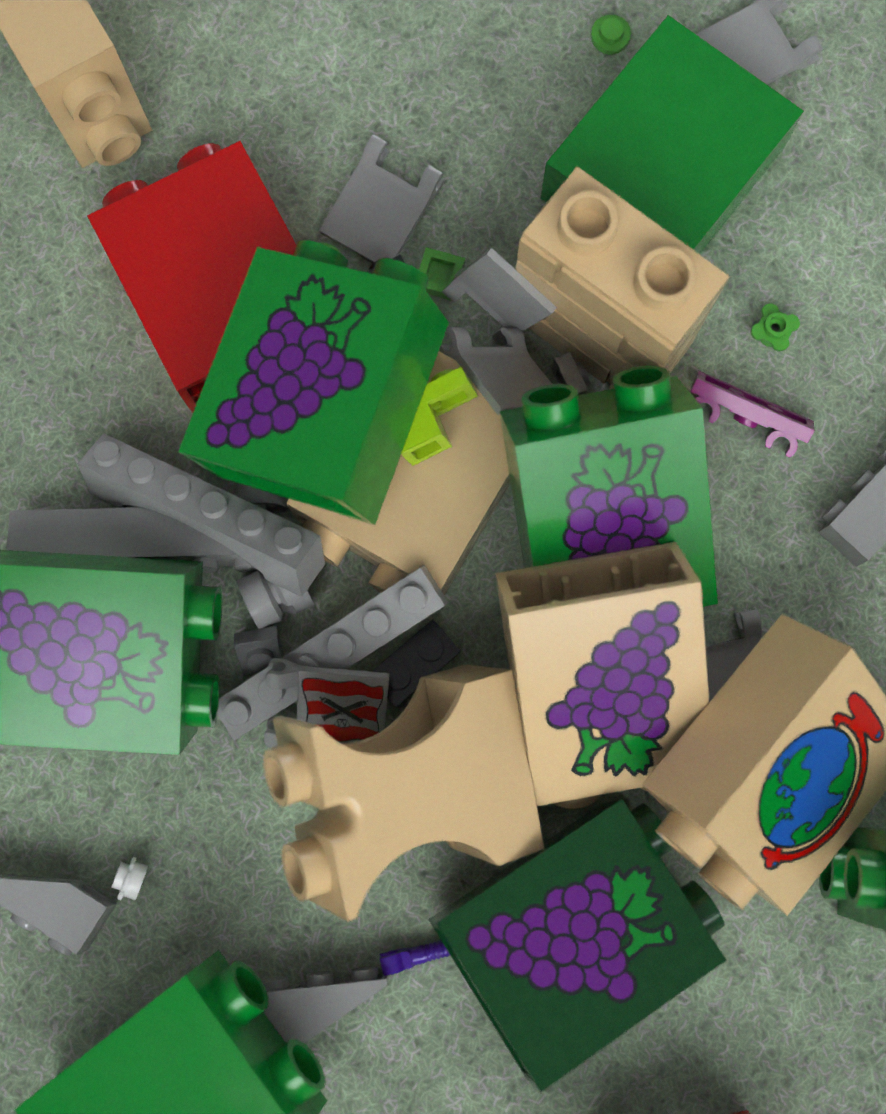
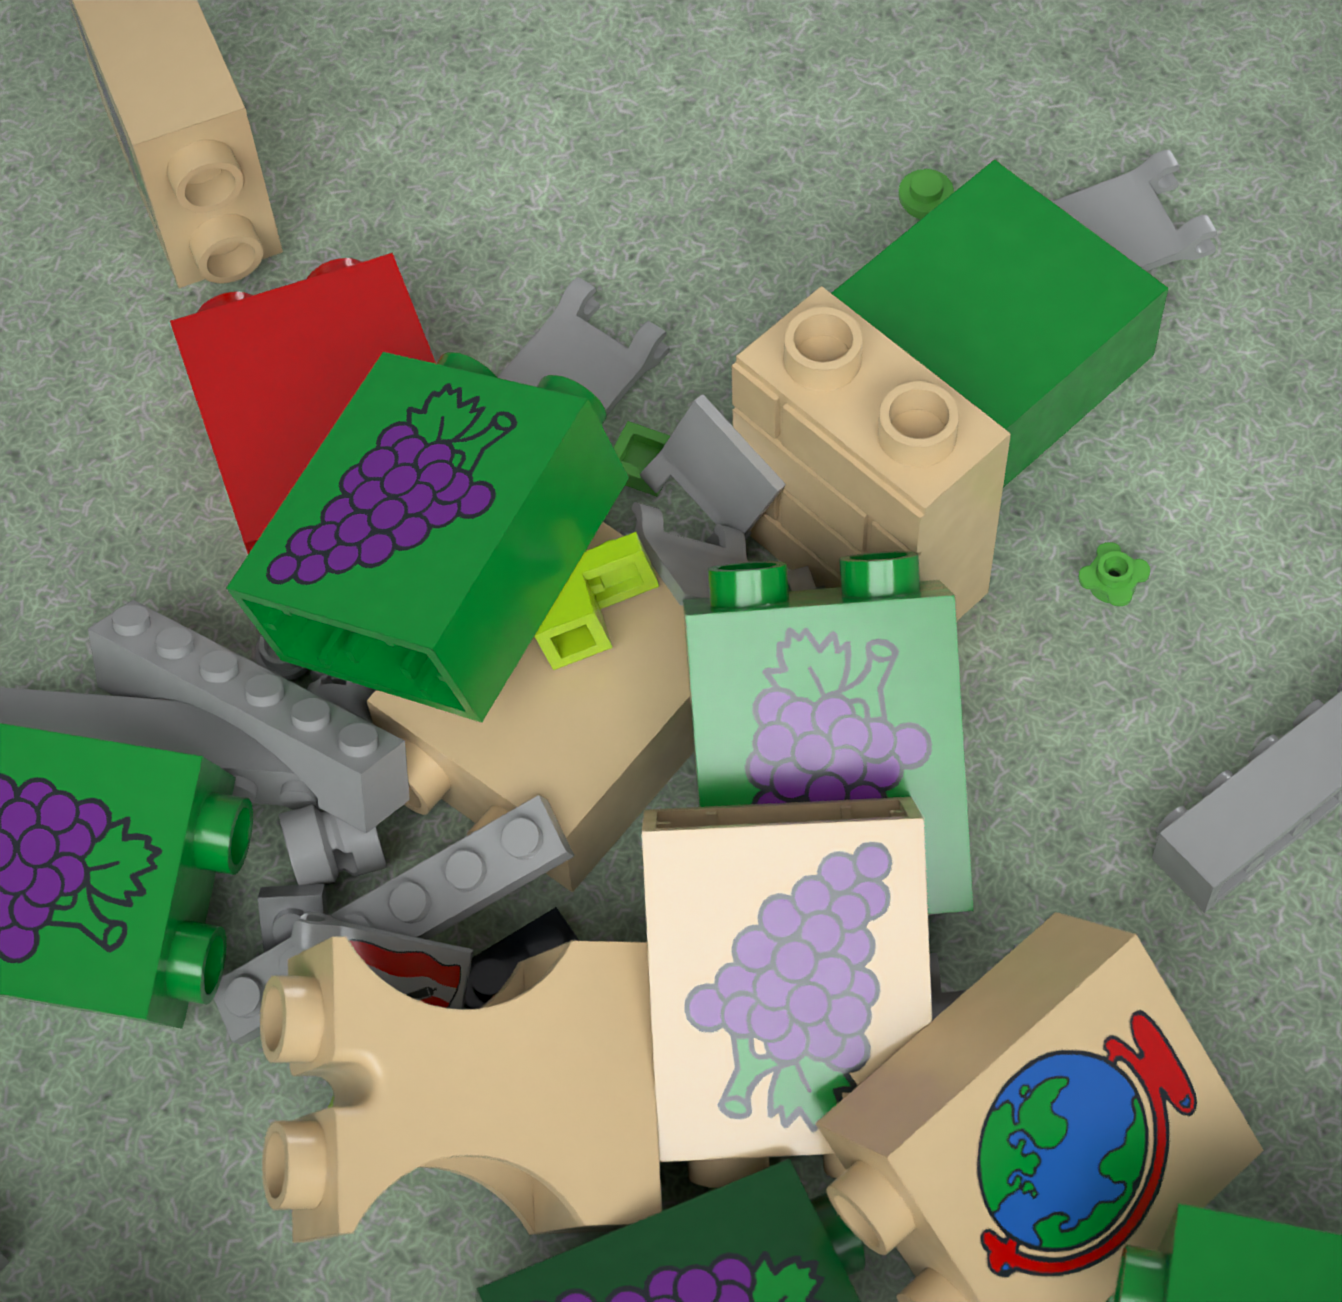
camera: 10 degrees right, 20 degrees down
white plate [111,857,148,900] -> none
plate [691,371,815,458] -> none

